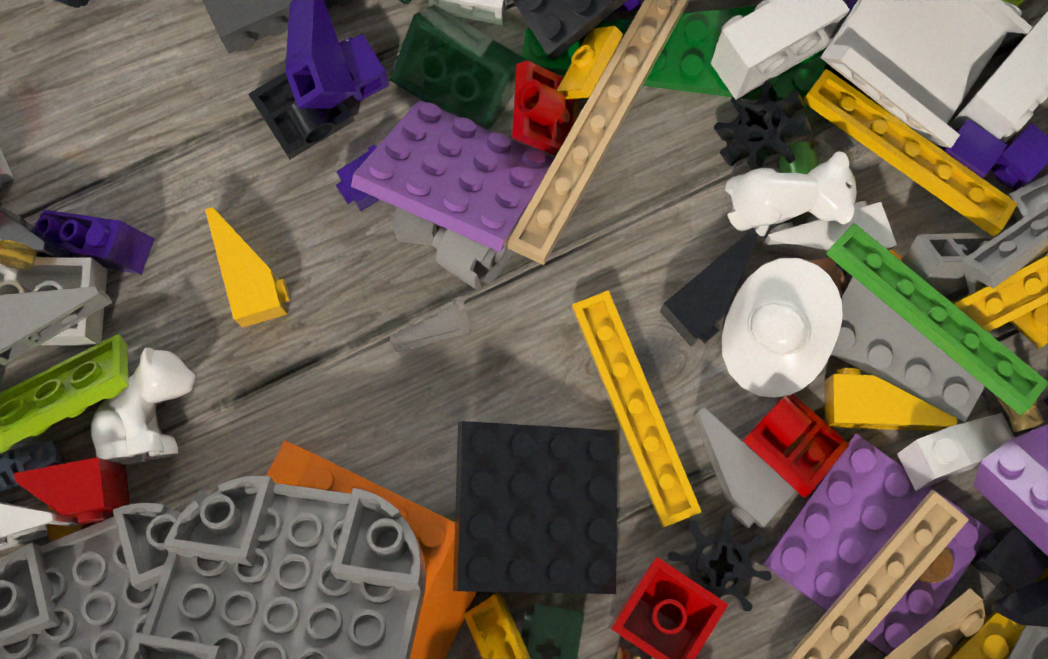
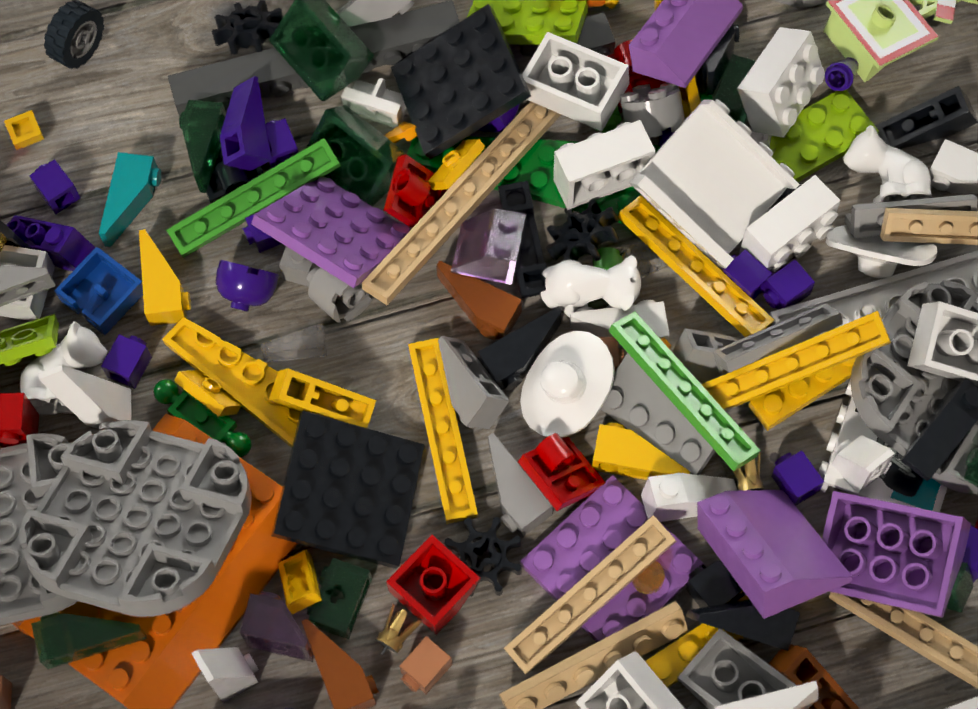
camera: 10 degrees right, 10 degrees down
none -> yellow plate [4,110,44,150]
none -> dark purple brick [29,159,80,215]
none -> white slope [39,364,132,431]
none -> blue piece [54,247,143,335]
none -> teal slope [99,152,162,247]
none -> dark purple brick [101,334,152,389]
none -> green plate [153,379,252,458]
none -> yellow wing [162,317,301,448]
none -> bright green plate [166,138,340,258]
none -> yellow plate [174,370,242,417]
none -> clear green slope [179,100,226,193]
none -> dark purple cylinder [216,260,279,312]
none -> yellow slope [268,368,376,428]
none -> light orange tile [381,122,417,147]
none -> dark orange slope [436,260,522,340]
none -> light grey slope [438,336,510,429]
none -> slope [451,208,526,285]
none -> black slope [498,181,547,298]

